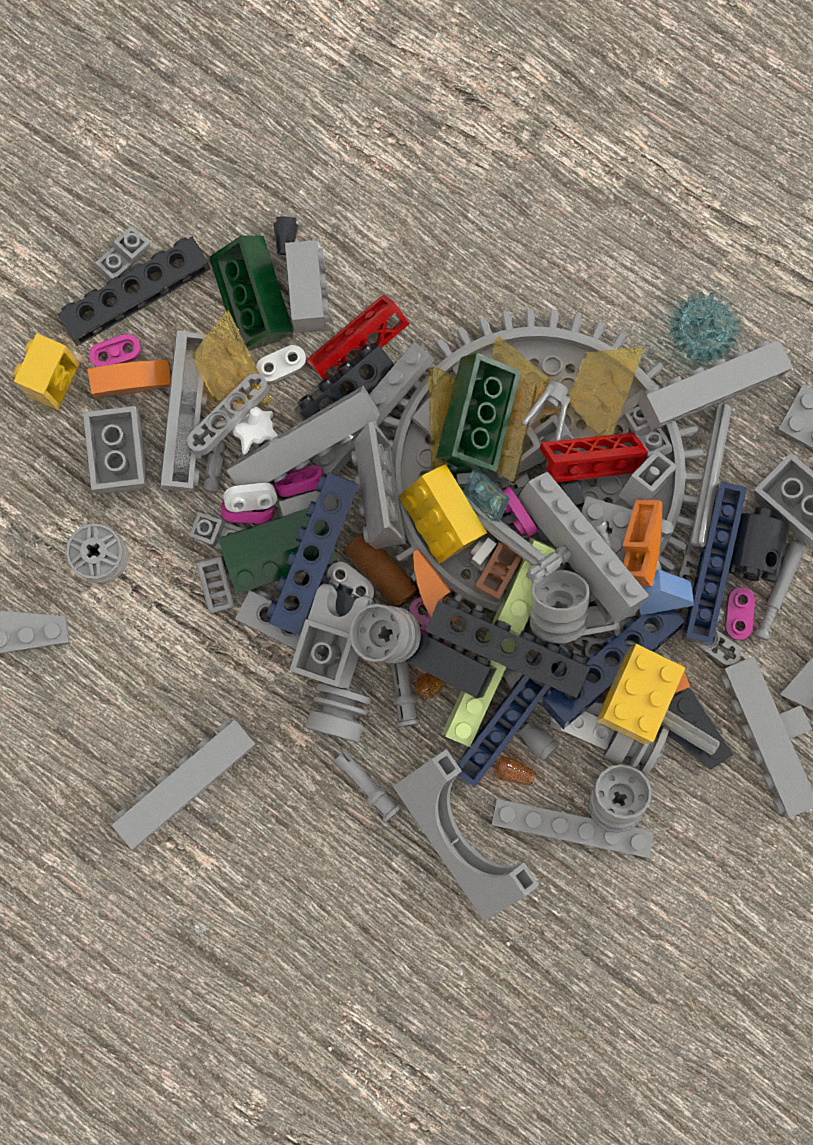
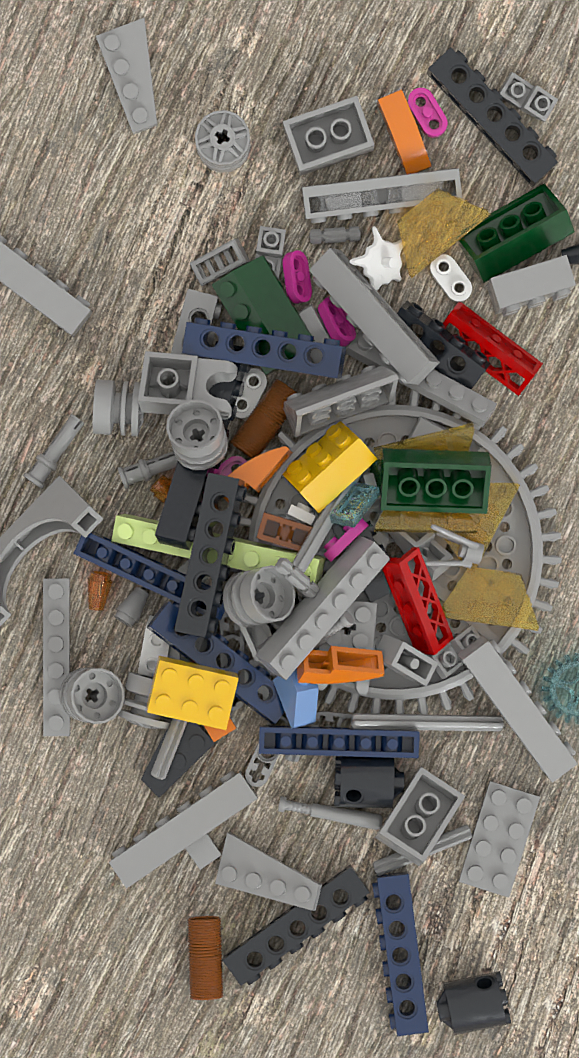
camera: 75 degrees right, 5 degrees up
yellow brick [14,333,80,410] -> none
light grey beam [187,373,269,456] -> none
white plate [223,483,277,512] -> none
dark pink plate [725,587,755,640] -> none

